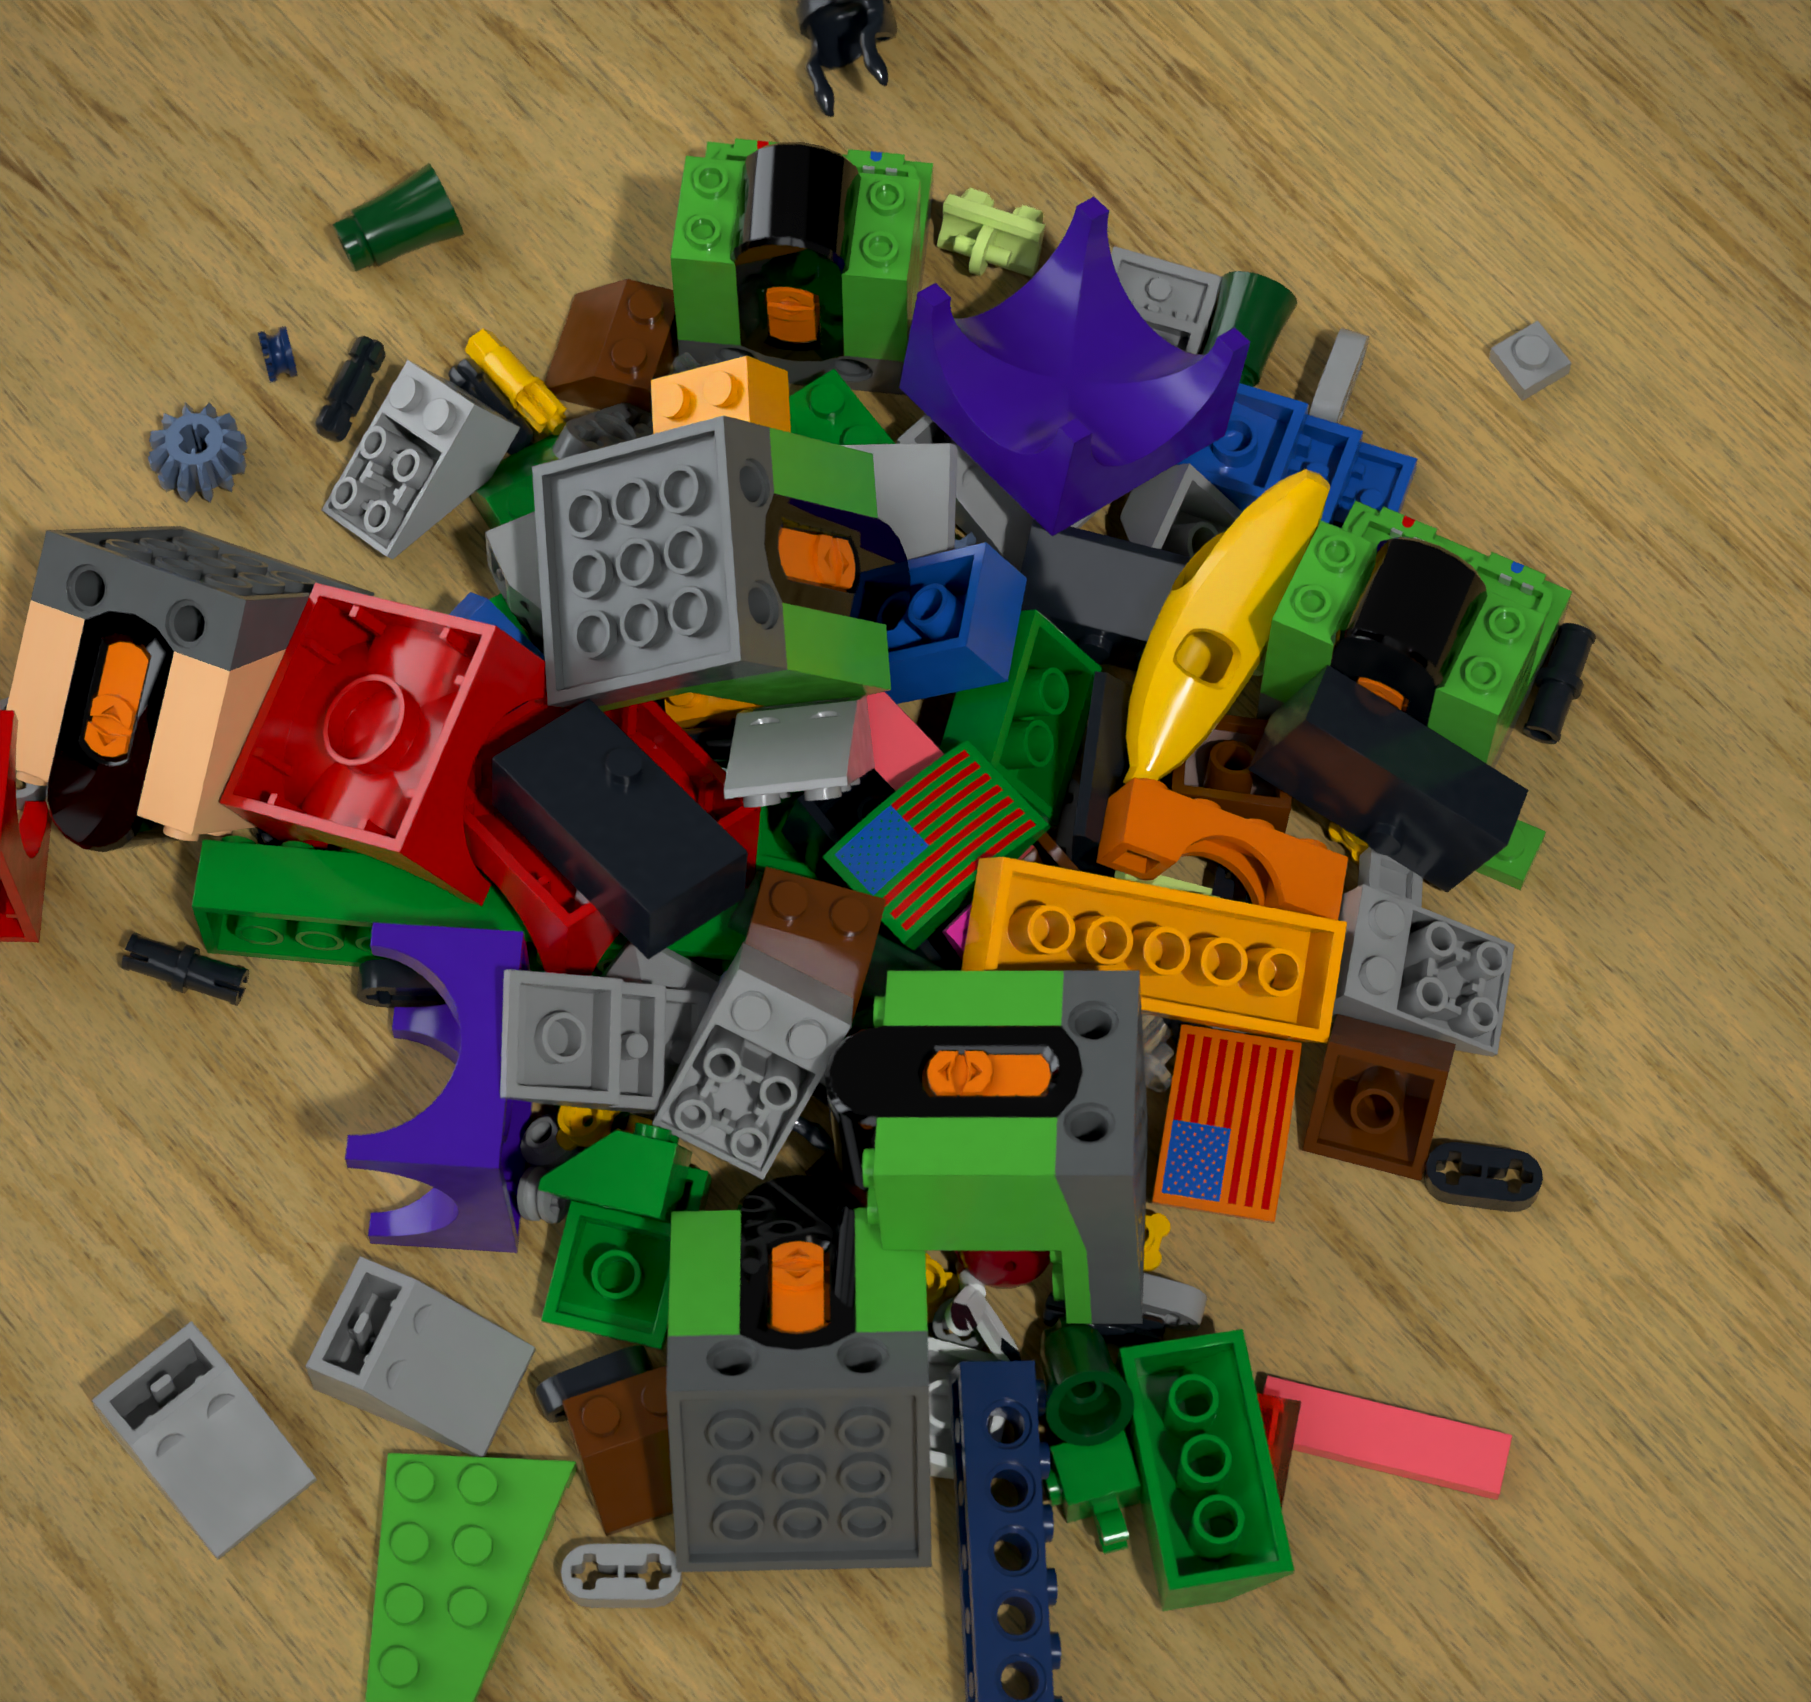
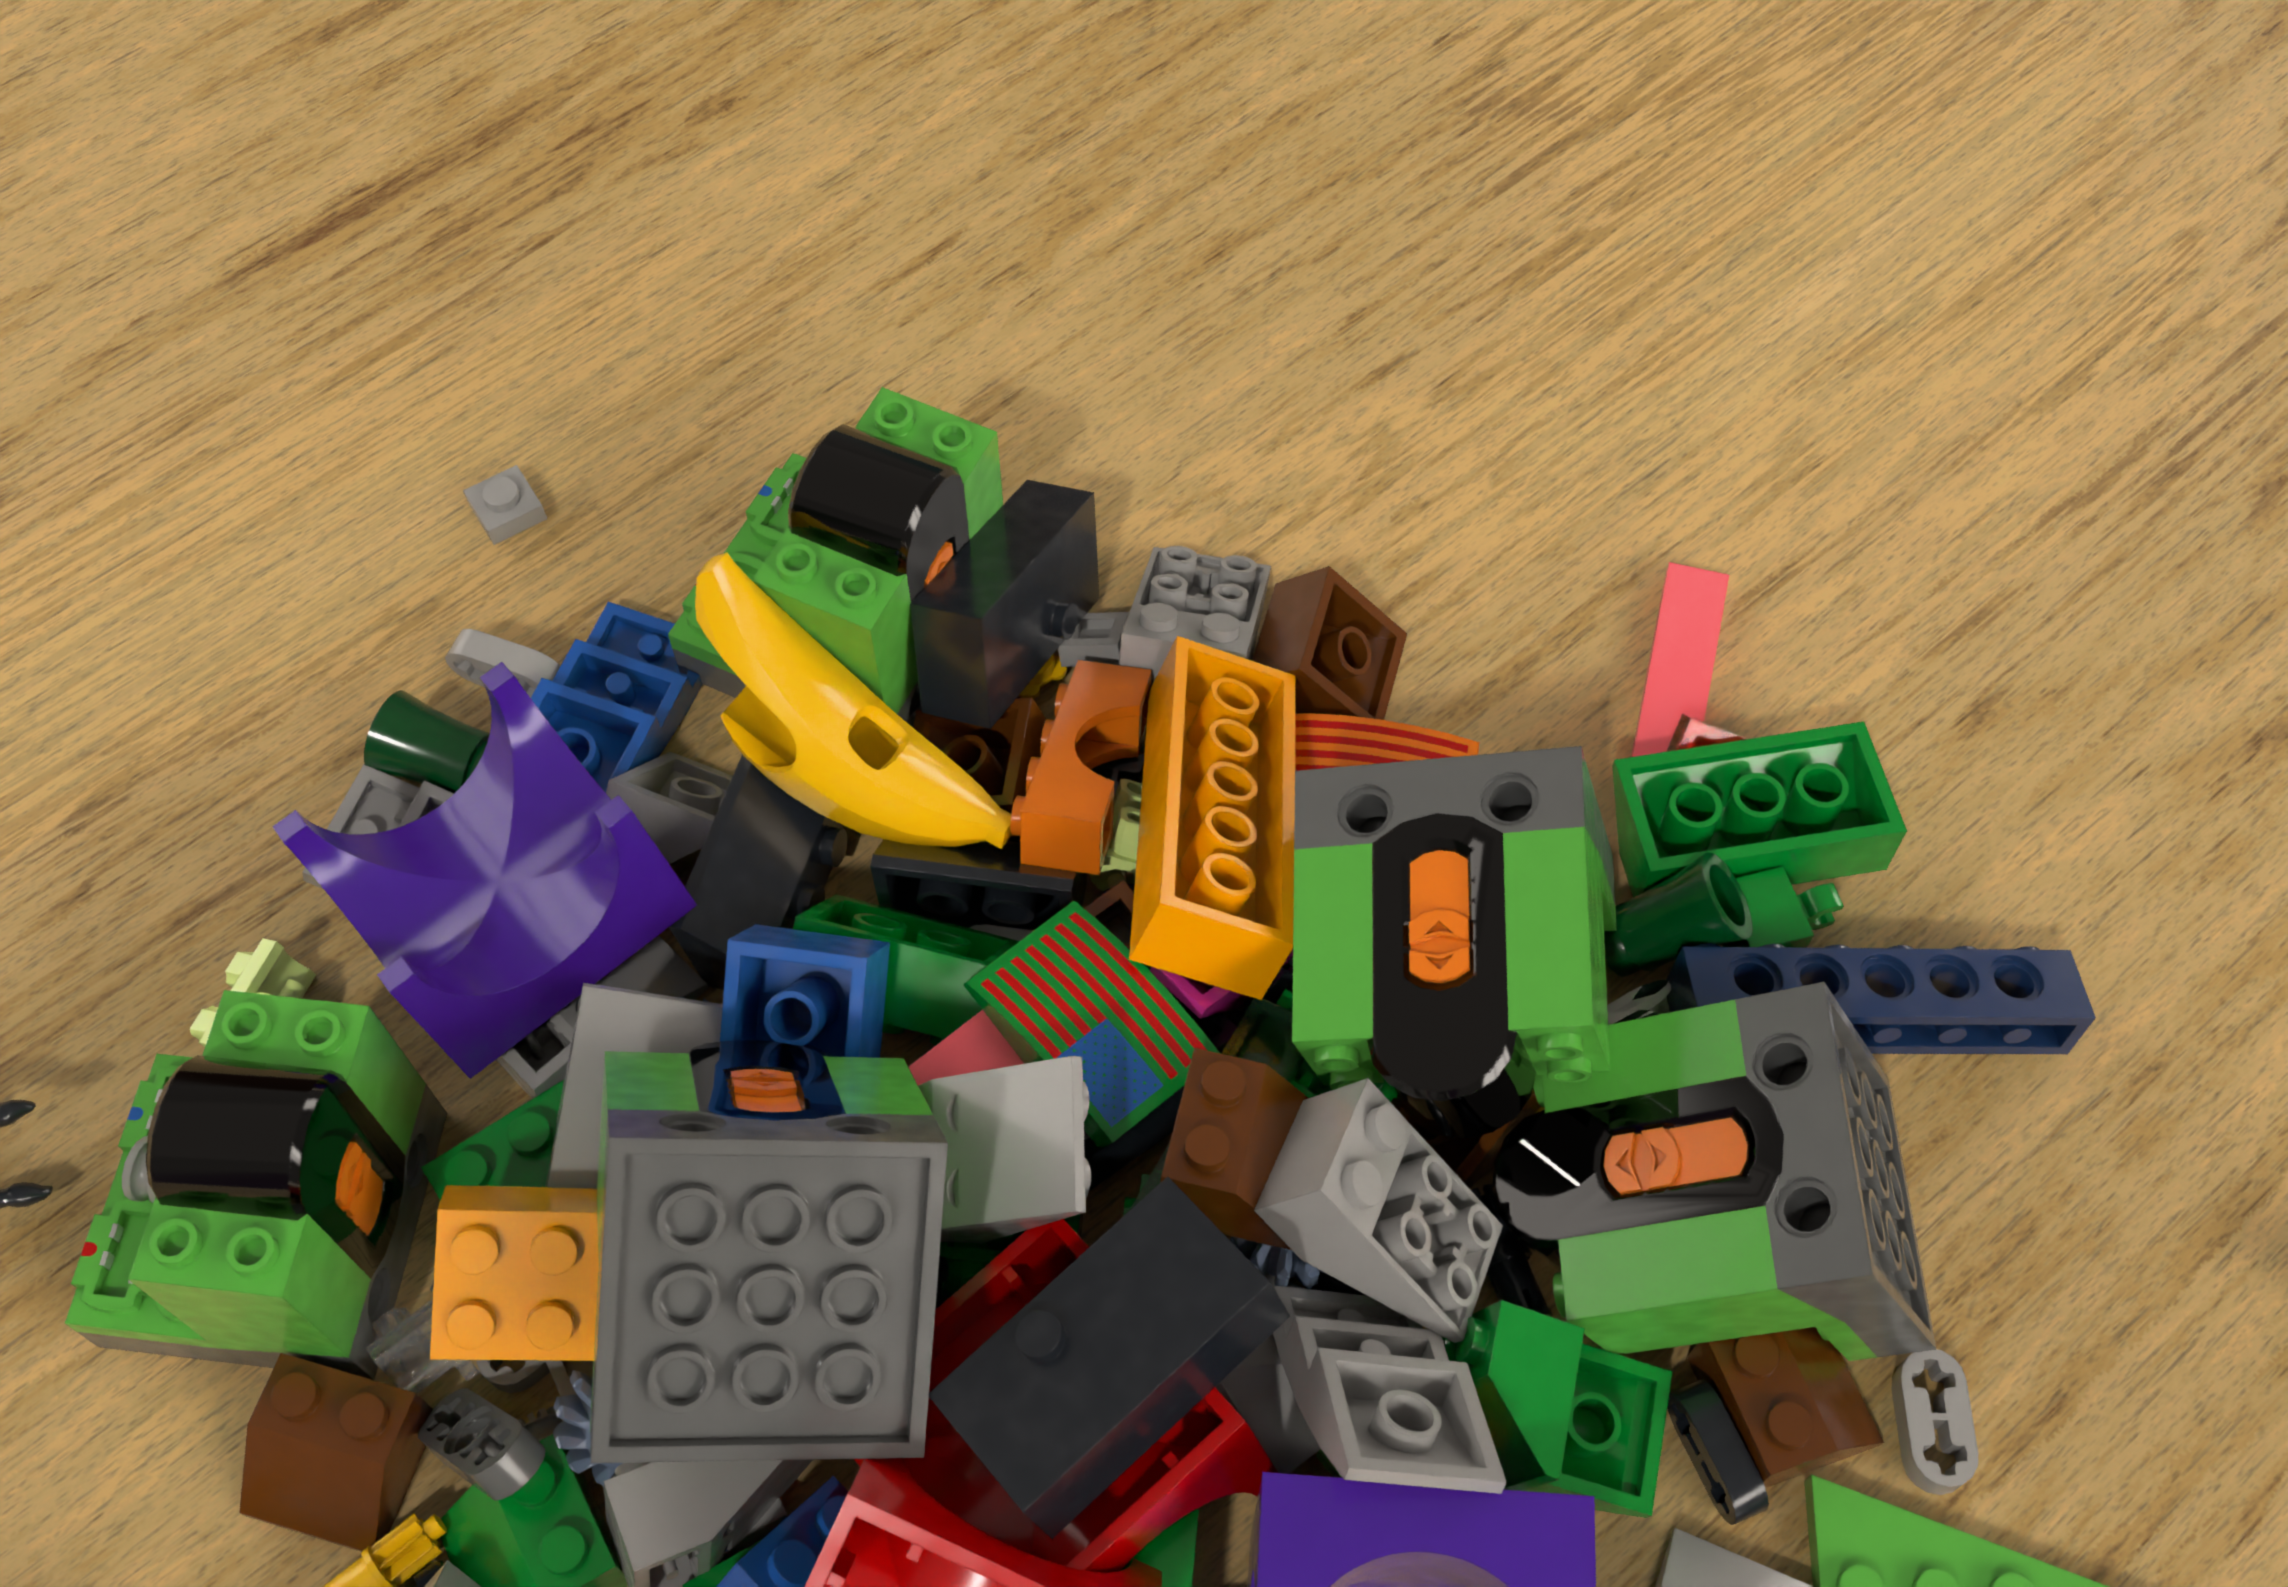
camera: 90 degrees left, 5 degrees down
black beam [1424,1142,1543,1212] -> none

